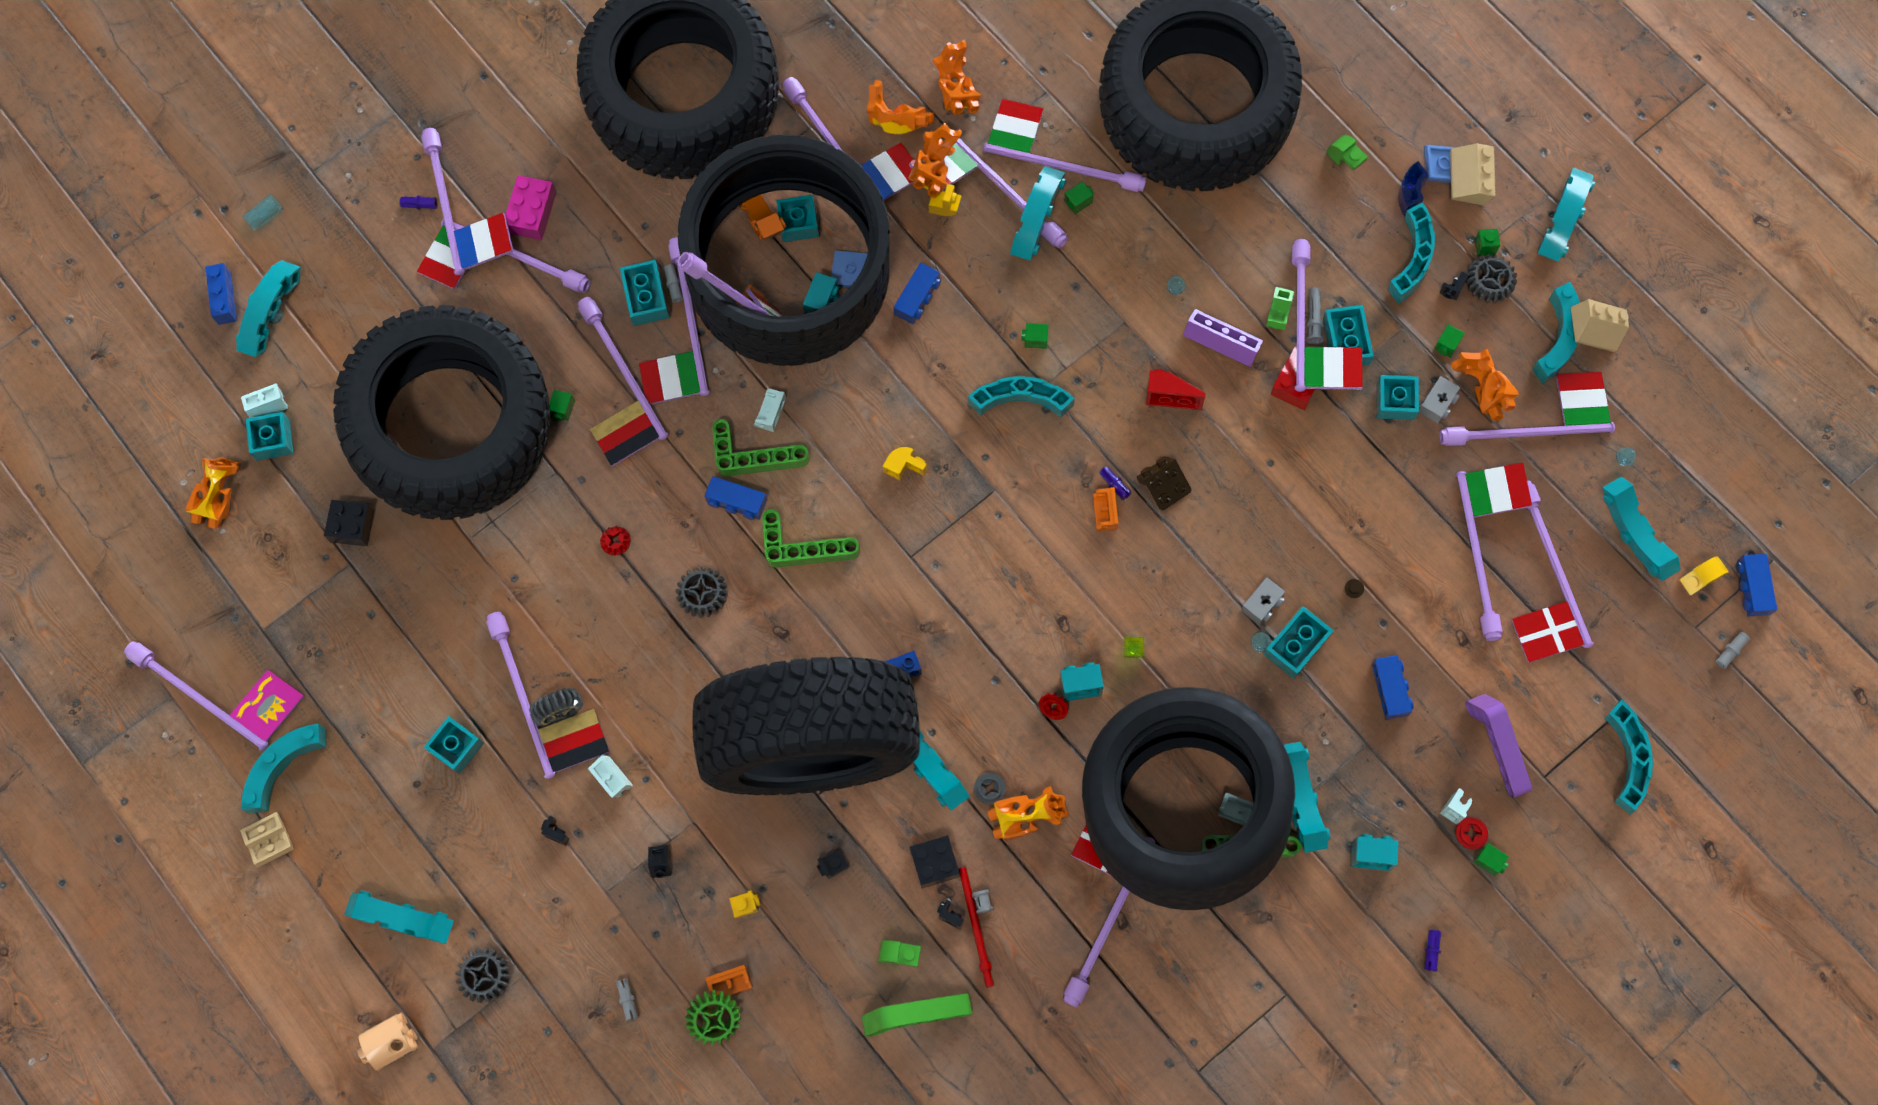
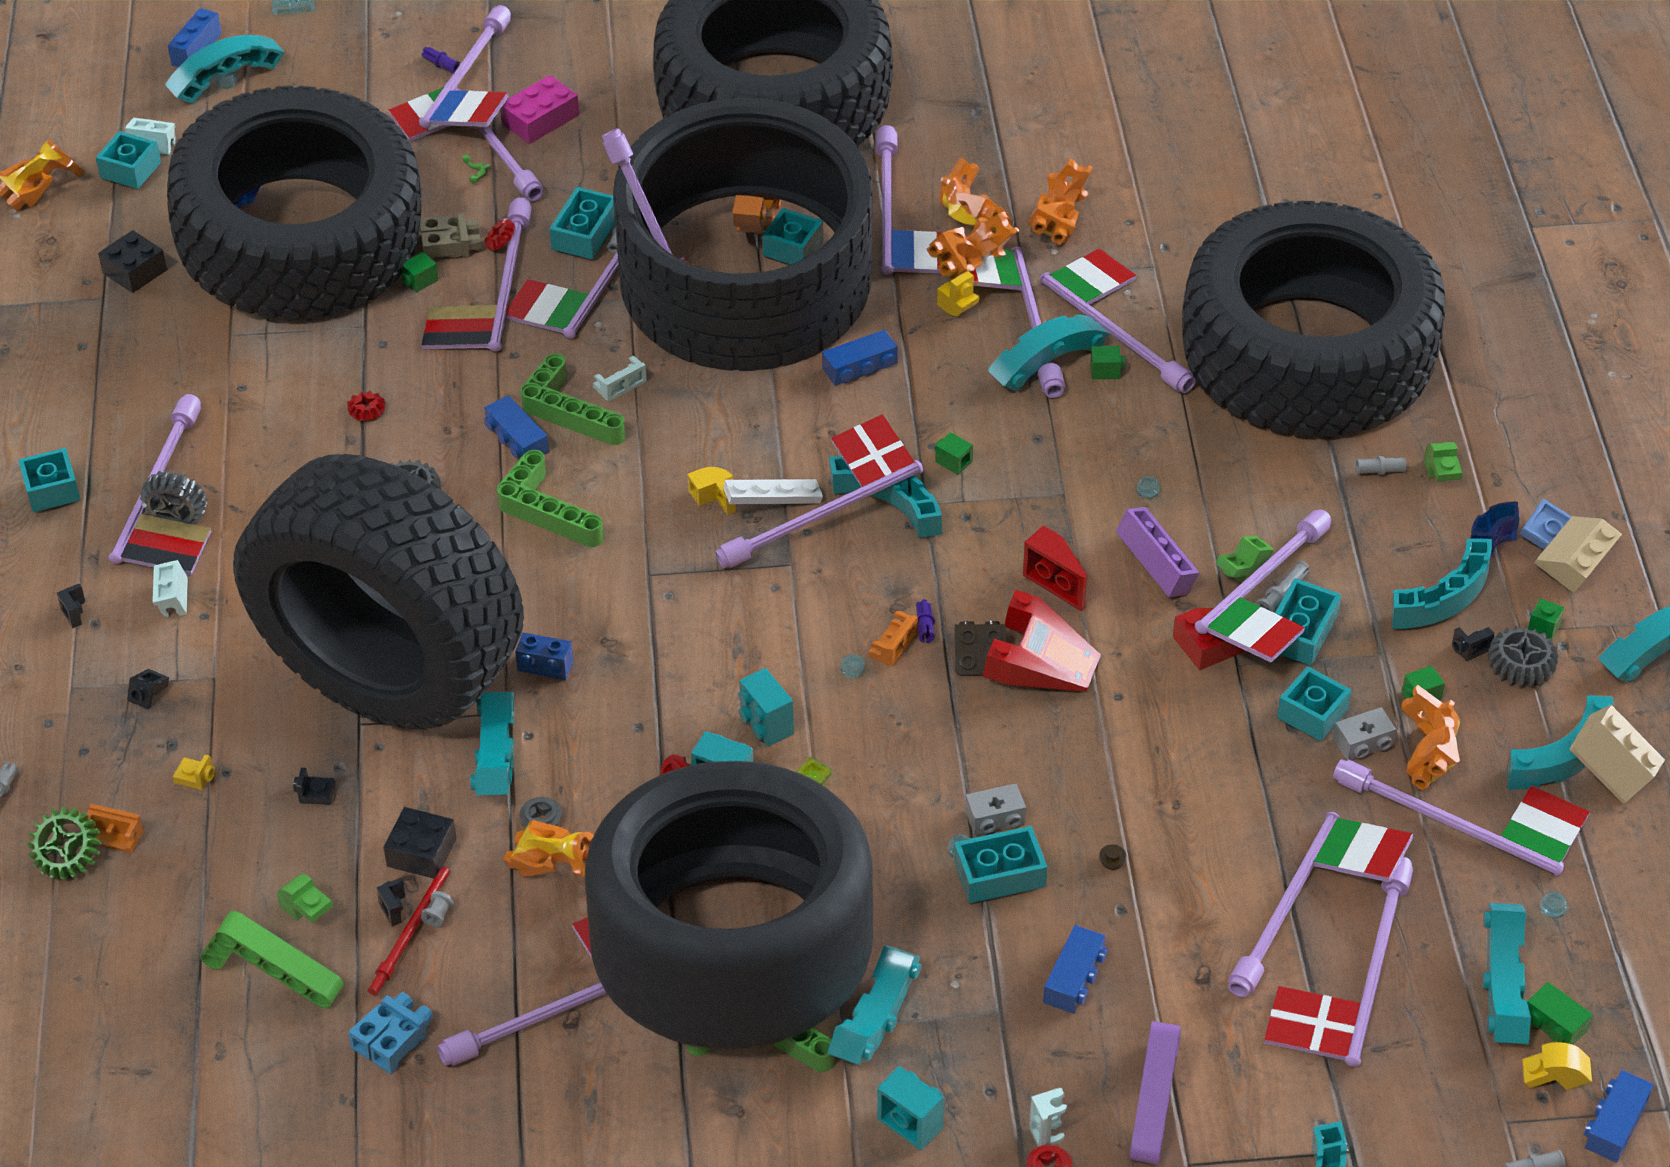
camera: 30 degrees right, 25 degrees down
none -> dark azure hips [348,992,433,1075]
none -> dark tan hips [420,214,481,260]
none -> bright green piece [462,154,491,183]
none -> red gear [484,218,515,251]
none -> flag [715,414,923,569]
none -> white plate [723,479,823,504]
none -> teal brick [738,667,794,747]
none -> clear light blue plate [840,654,866,678]
none -> red wedge [982,589,1101,692]
none -> light grey pin [1355,456,1406,475]
none -> green brick [1527,982,1593,1045]

